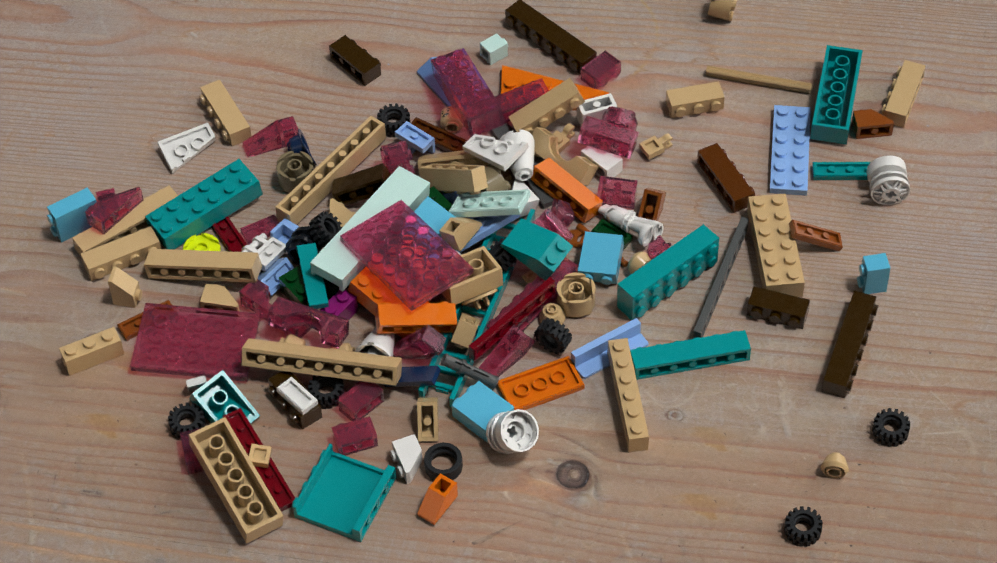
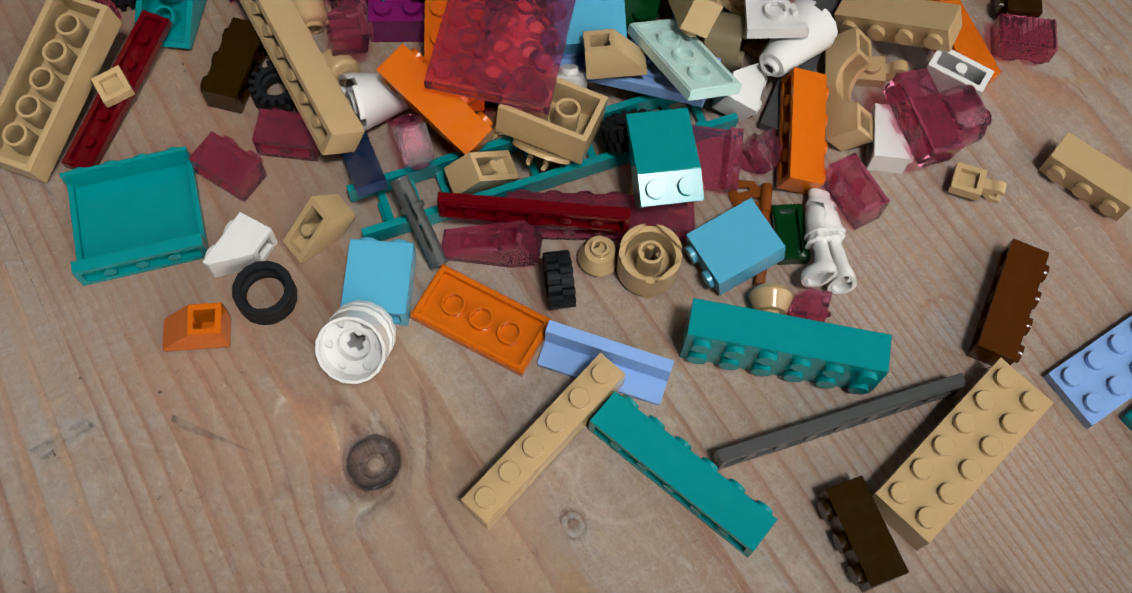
camera: 45 degrees right, 15 degrees up
white tile [276,377,318,415] -> none
dark orange slope [638,188,667,221] -> none
dark orange tile [789,219,843,251] -> none

